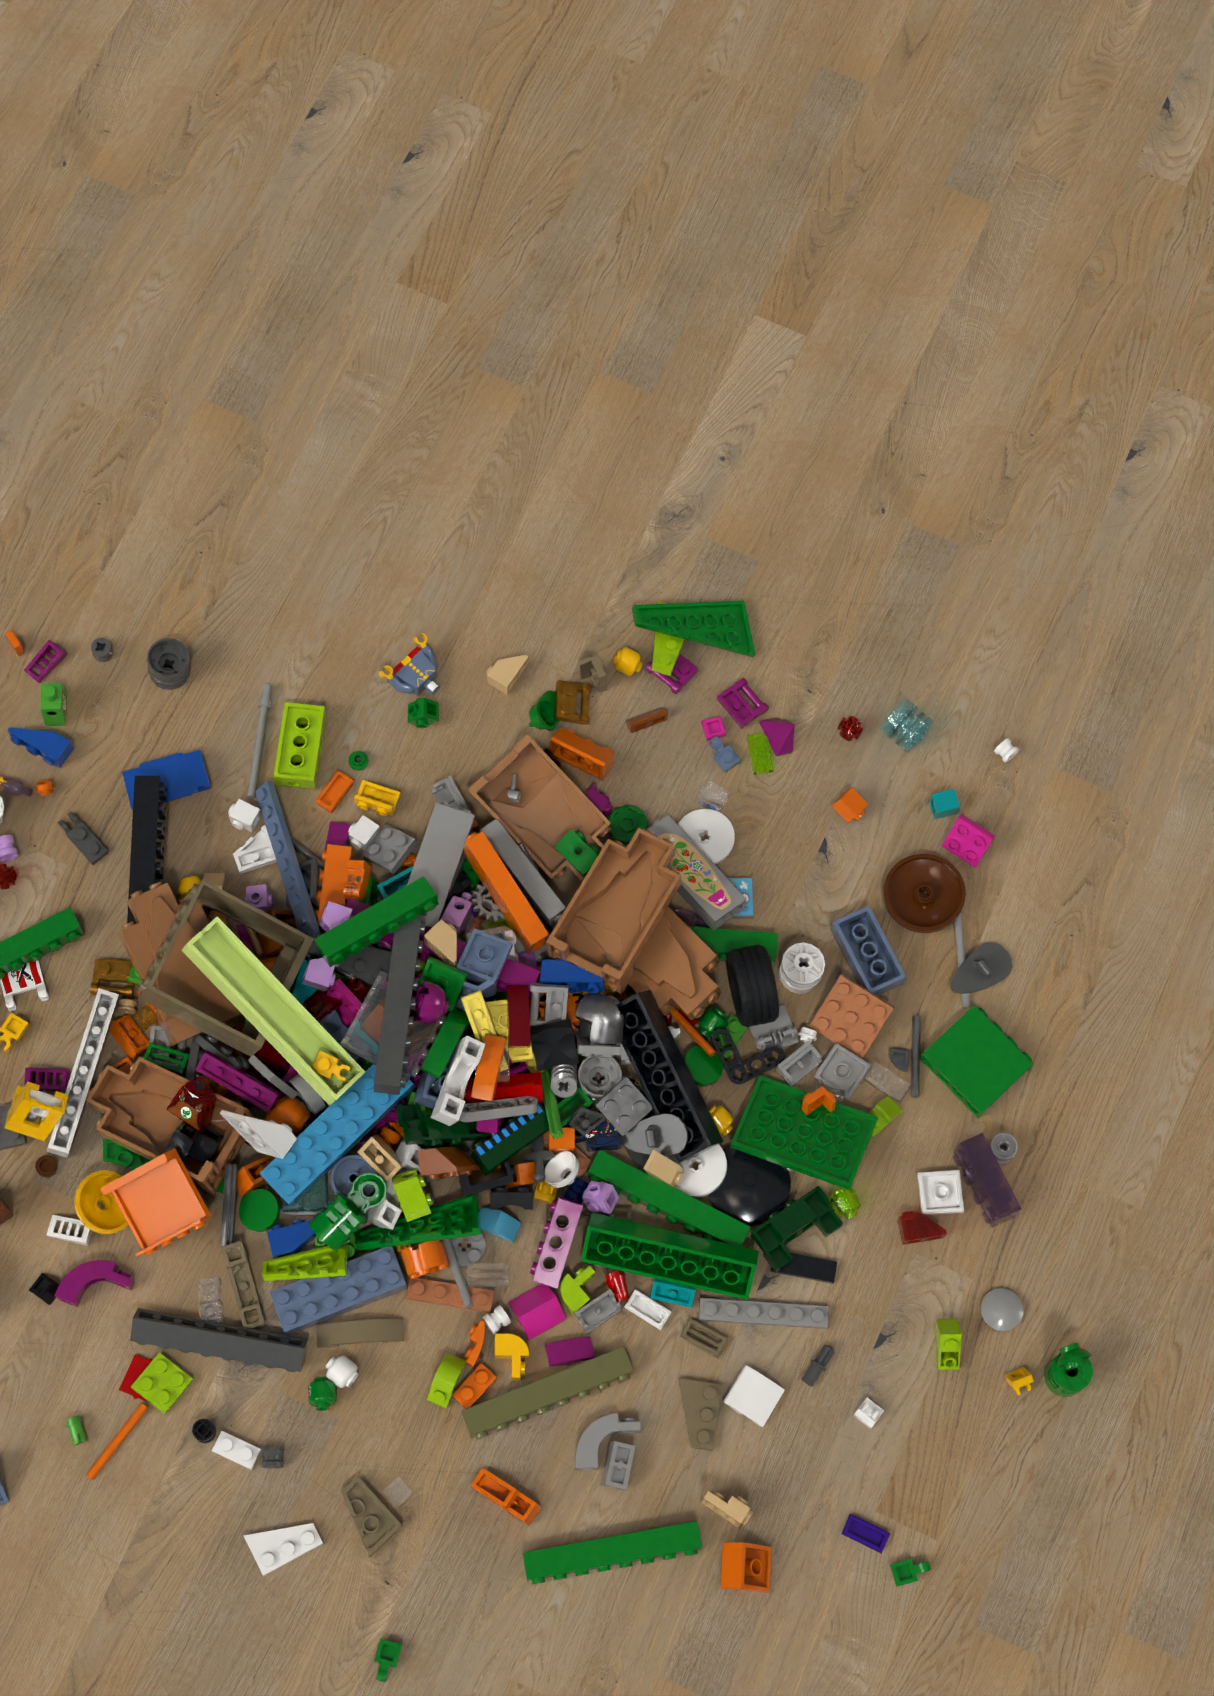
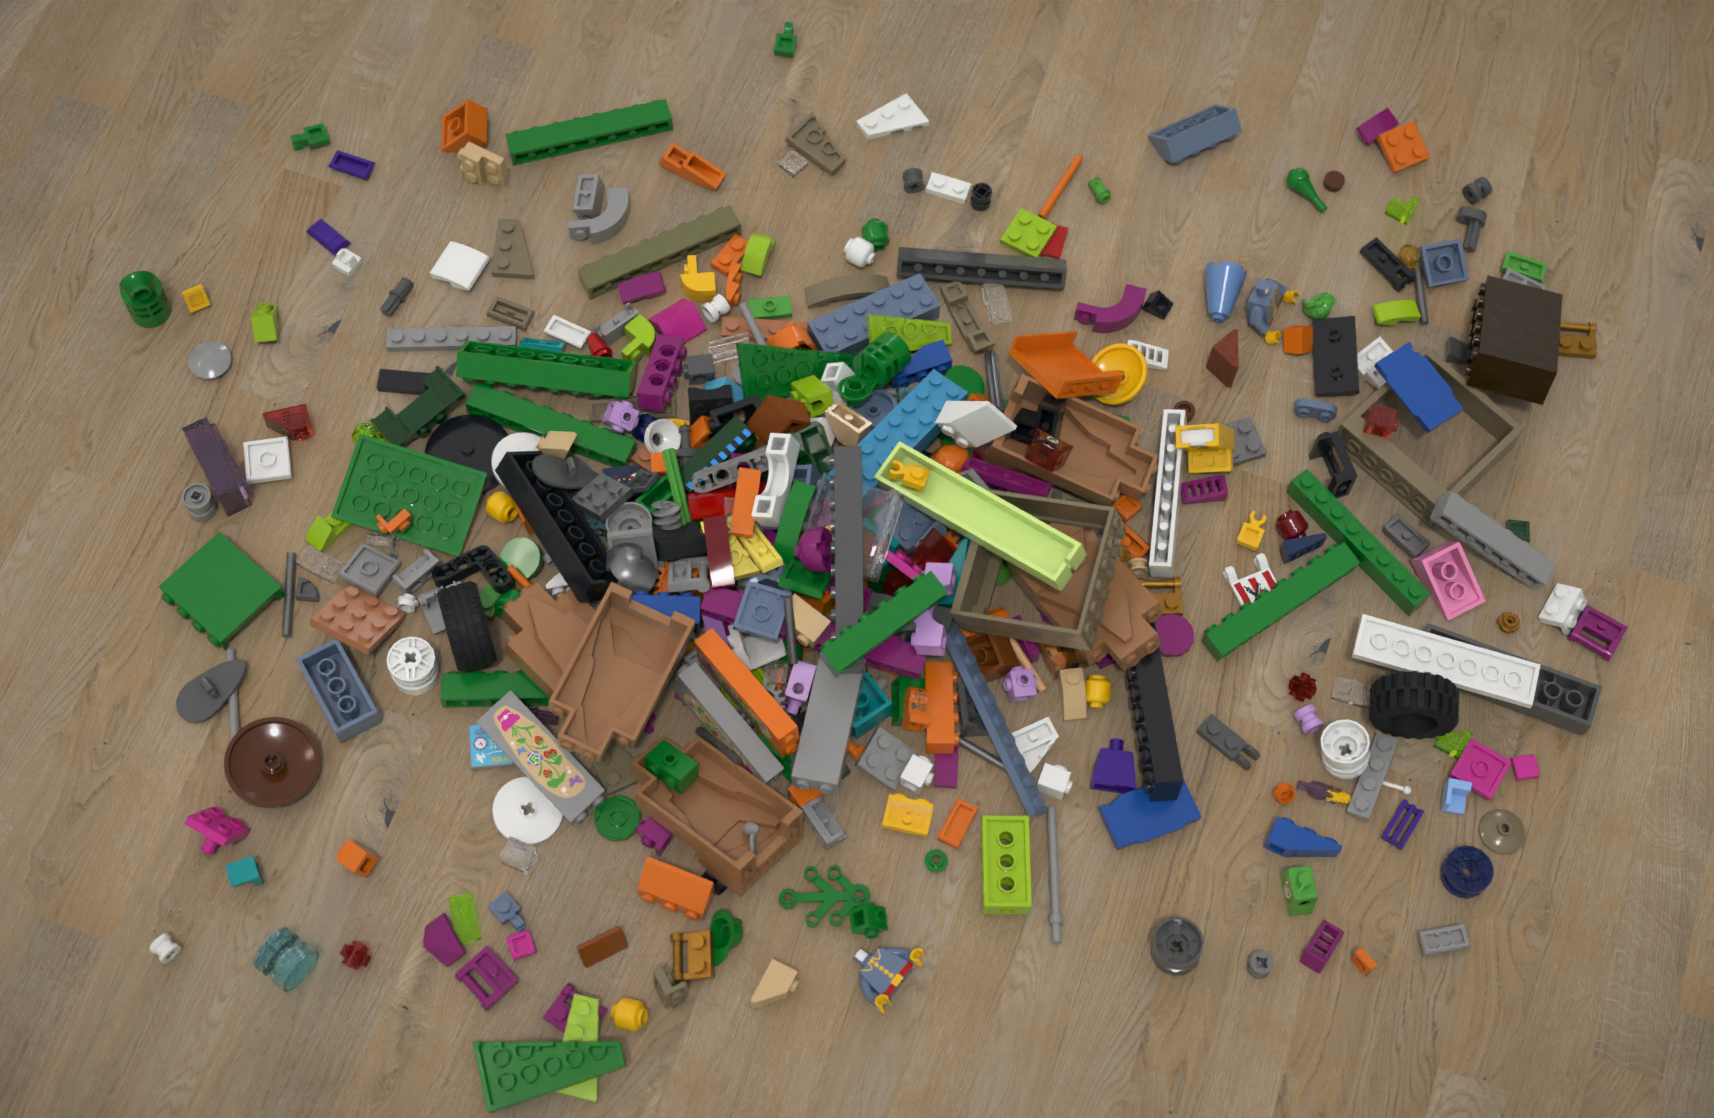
camera: 175 degrees right, 5 degrees down
none -> dark purple tile [306,218,351,257]
none -> dark grey brick [683,354,715,385]
none -> bright green plate [747,295,792,320]
none -> green plant [779,865,871,928]
none -> flat silver bar [783,596,798,664]
none -> dark purple torso [1089,738,1136,794]
none -> magenta tile [1155,614,1194,658]

